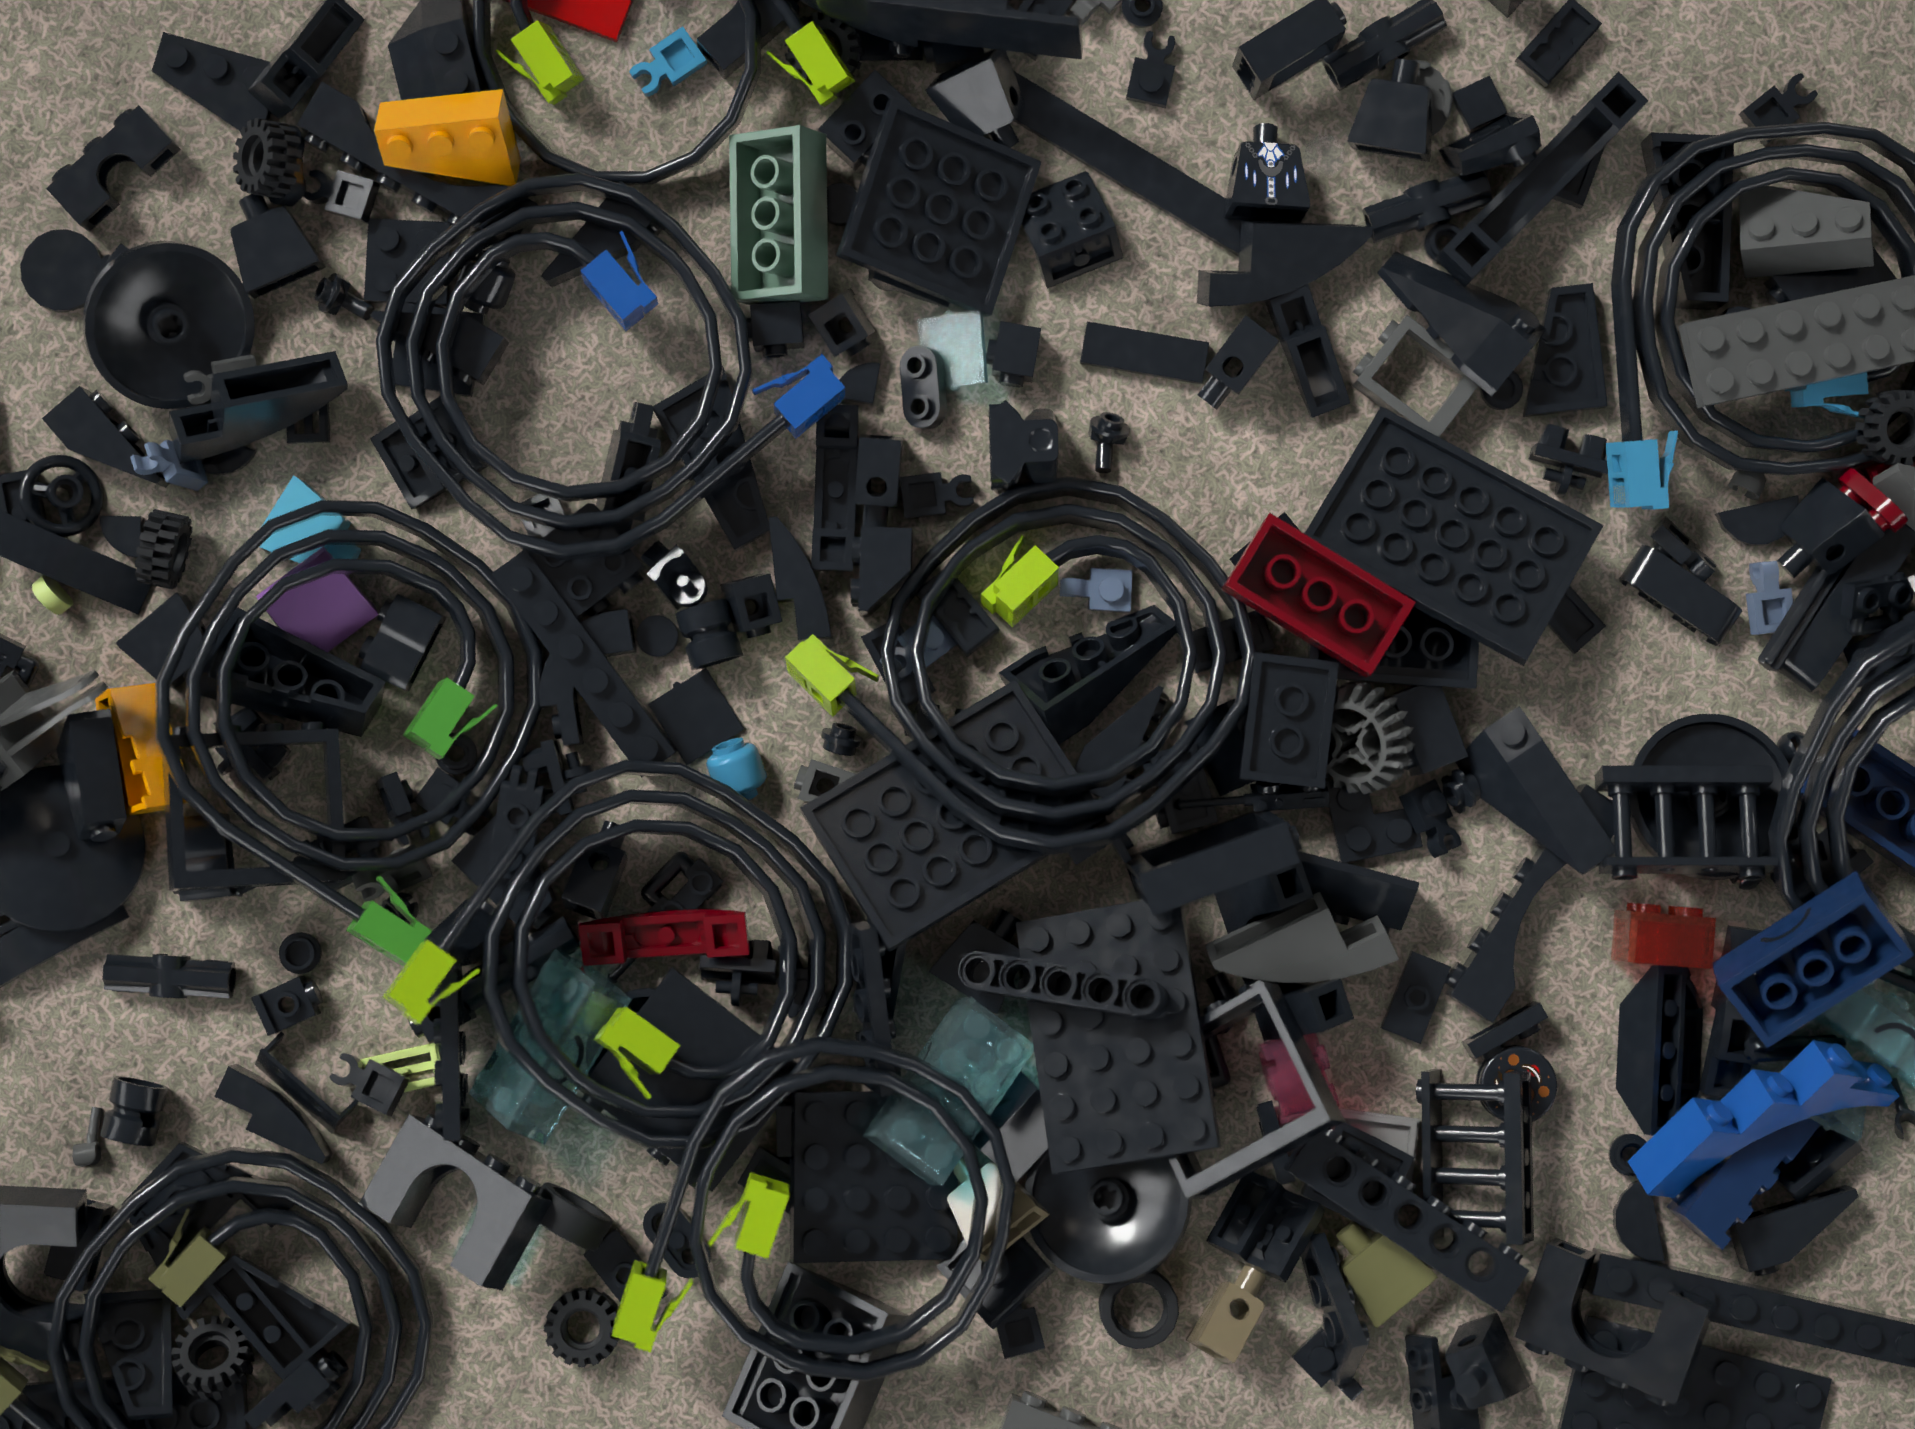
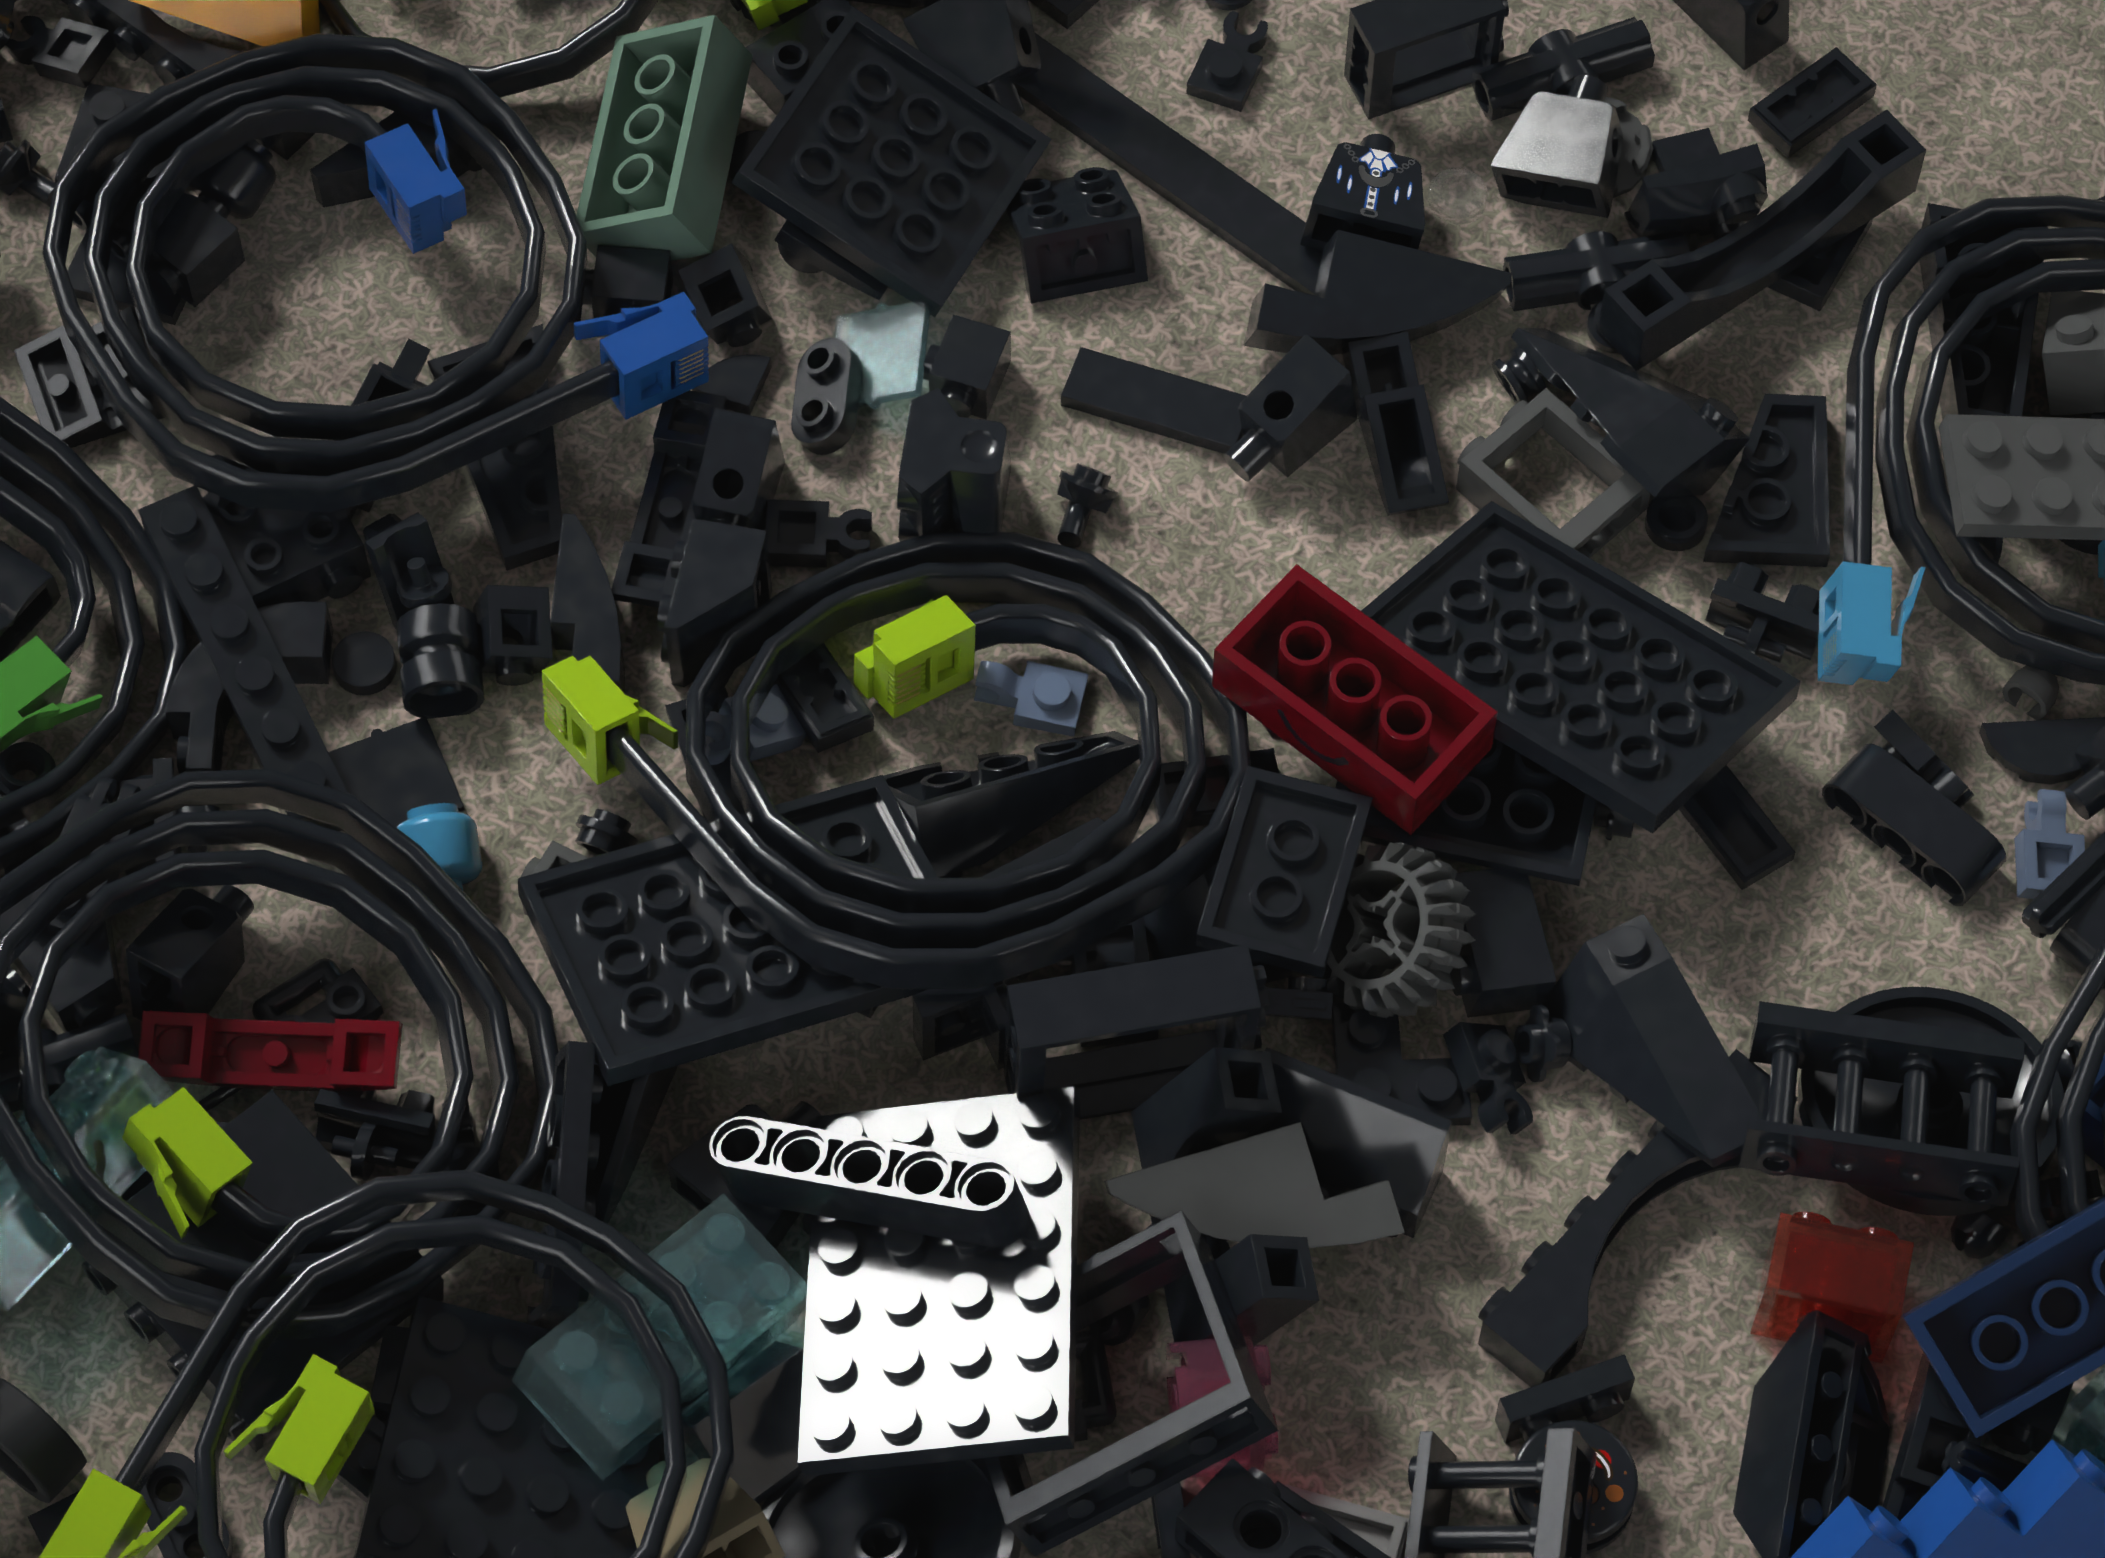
camera: 10 degrees right, 25 degrees down
black plate [1380,951,1451,1044] -> none
none -> black bush [1492,346,1547,403]

